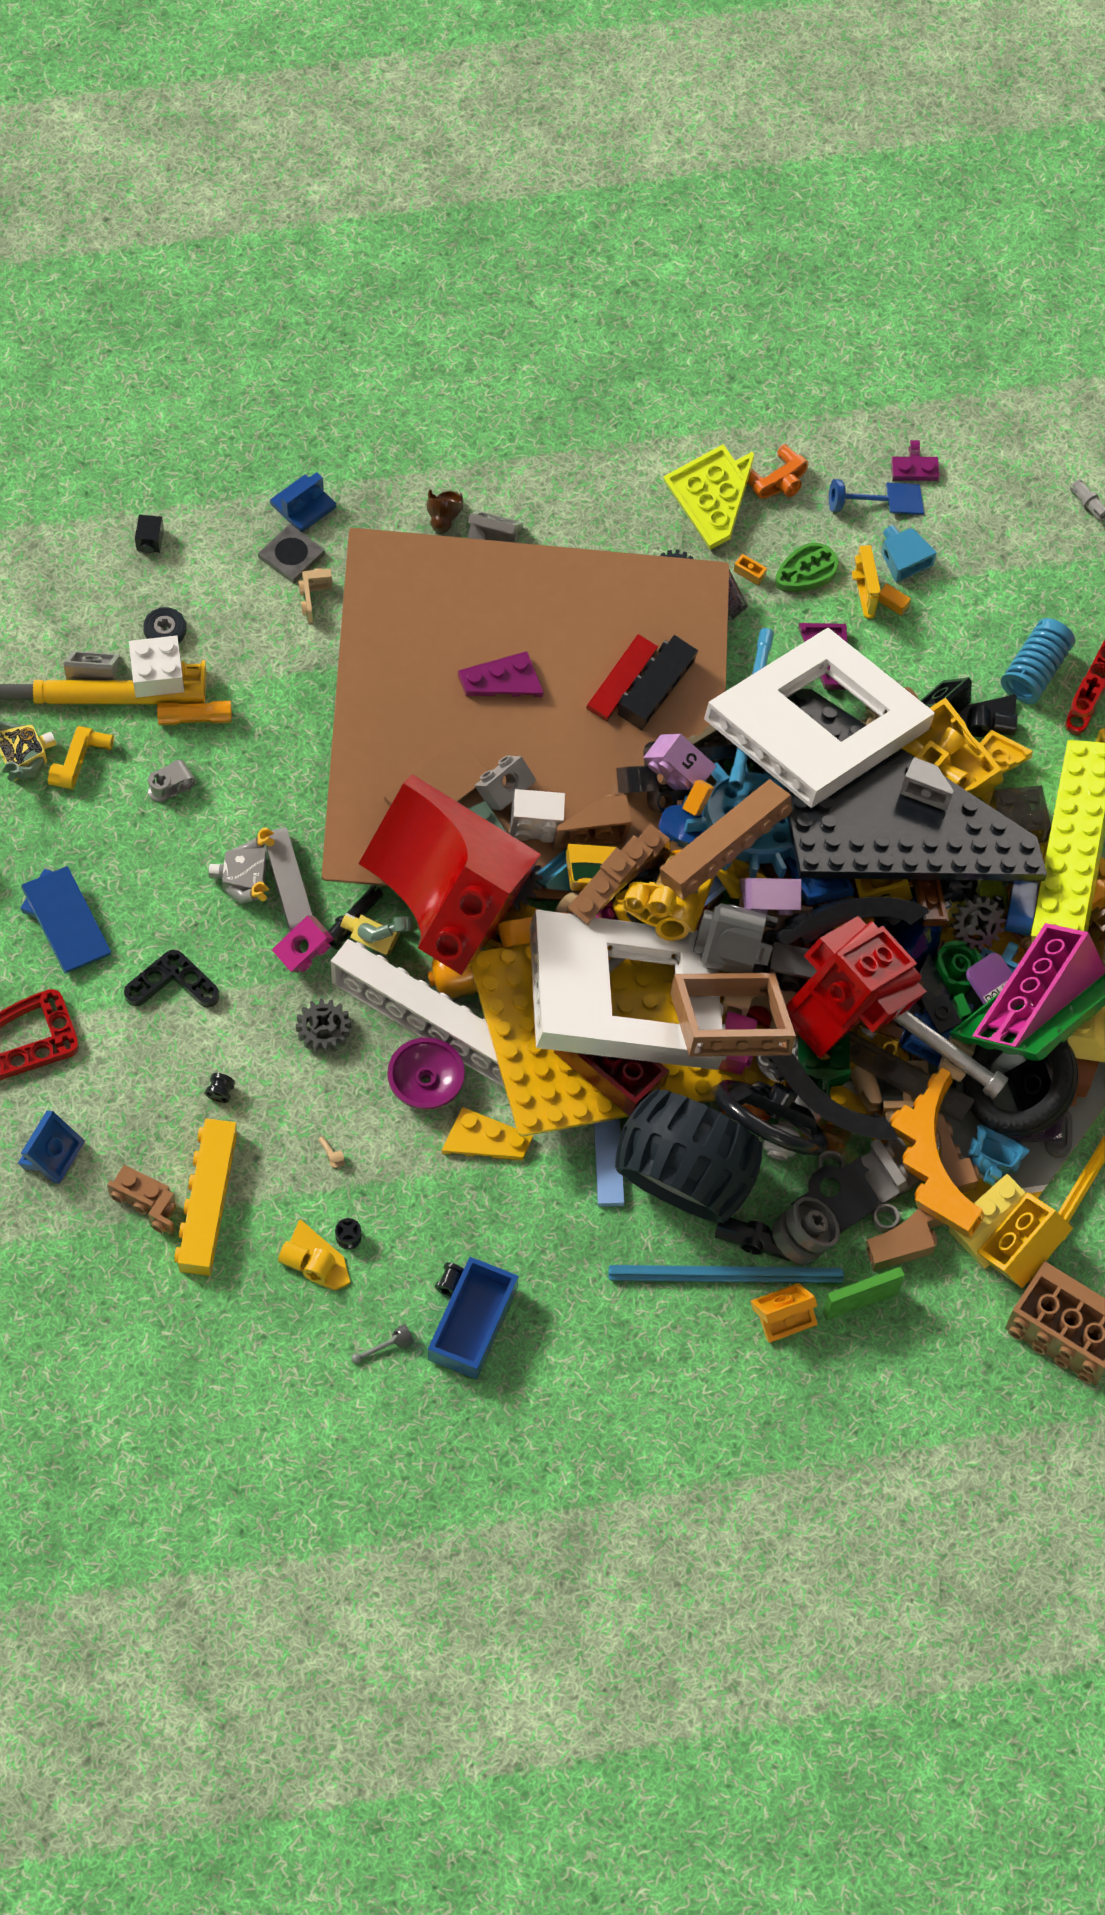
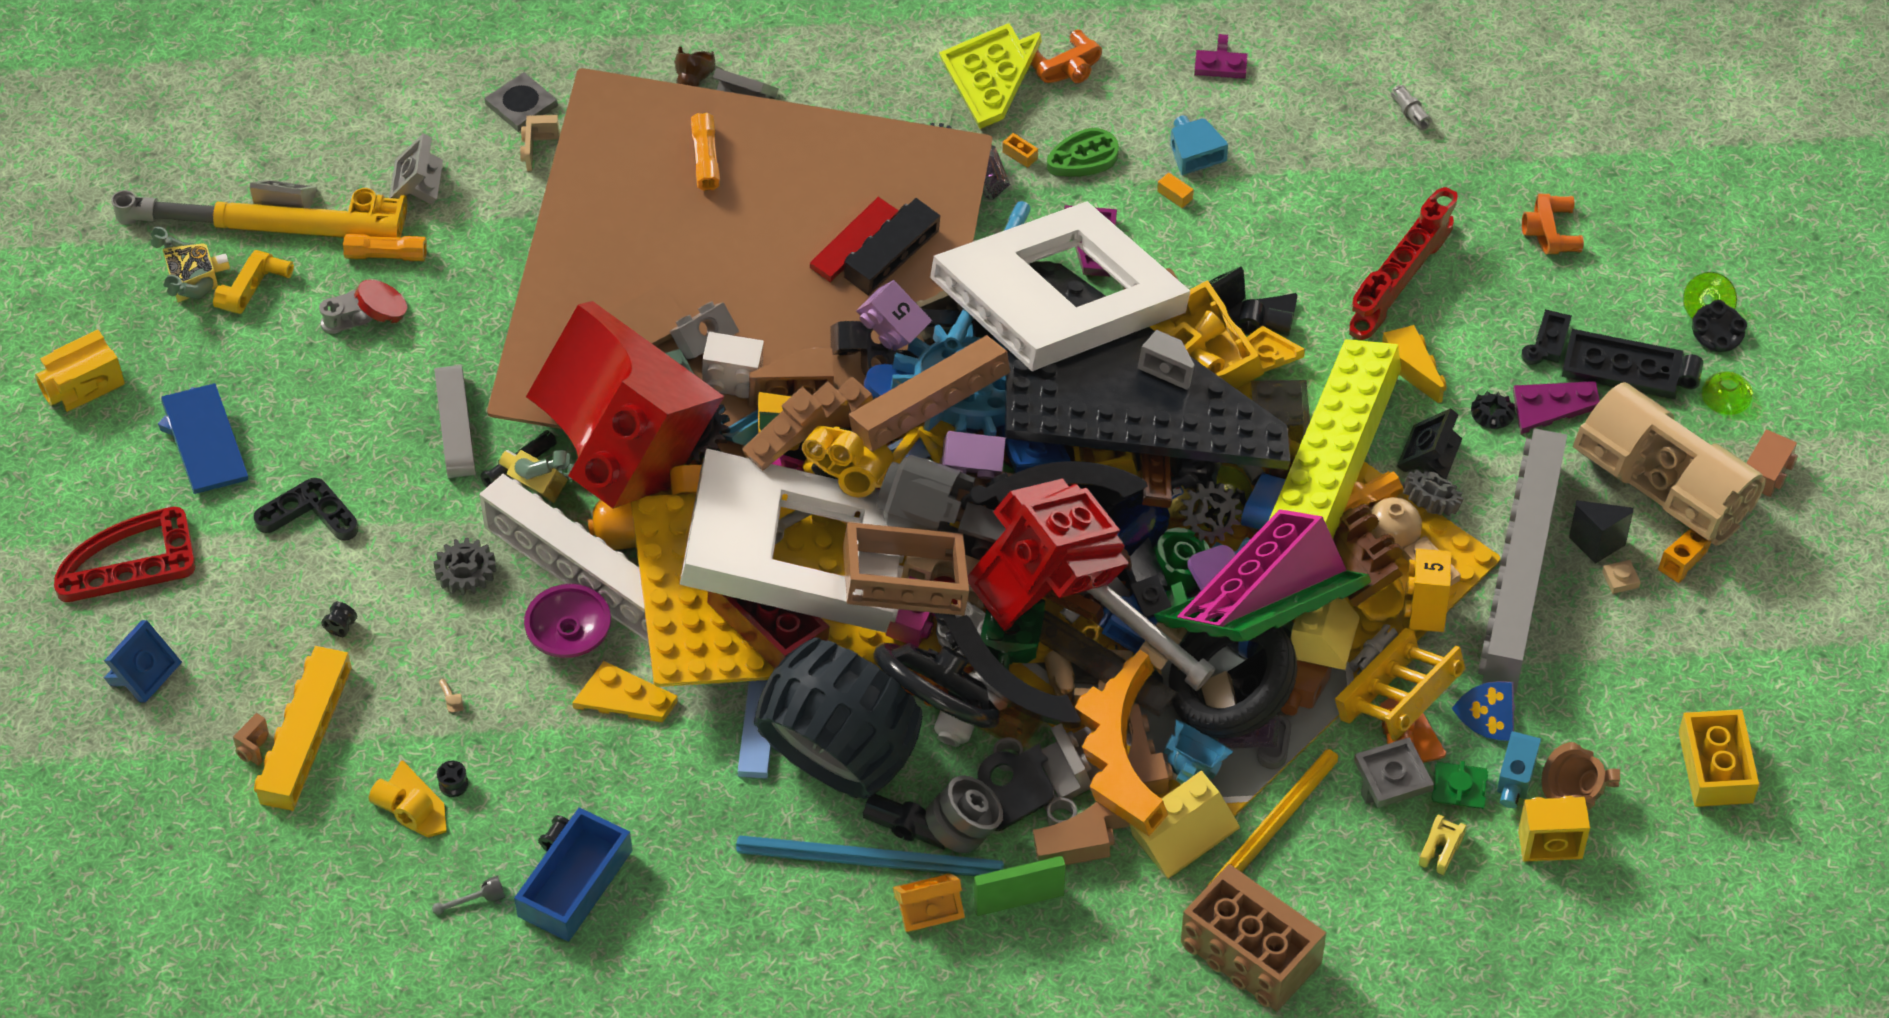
camera: 10 degrees right, 10 degrees down
medium nougat bracket [107,1165,170,1215] -> none
white brick [129,636,184,698] -> none
black brick [135,514,164,554] -> none
black bush [143,607,186,643] -> none
light grey torso [209,828,274,904] -> none
blue bracket [270,472,336,532] -> none
dark pink brick [272,915,334,973] -> none
magenta wing [458,651,544,697] -> none
light orange piece [682,780,714,816] -> none
blue piece [828,479,924,515] -> none
yellow container [851,545,880,619] -> none
yellow brick [977,1192,1073,1288] -> none
dark azure piece [1001,618,1076,704] -> none
none -> tile [354,280,407,323]
none -> light grey bracket [389,133,443,204]
none -> light orange axle [691,113,720,191]
none -> tan tile [1202,671,1238,708]

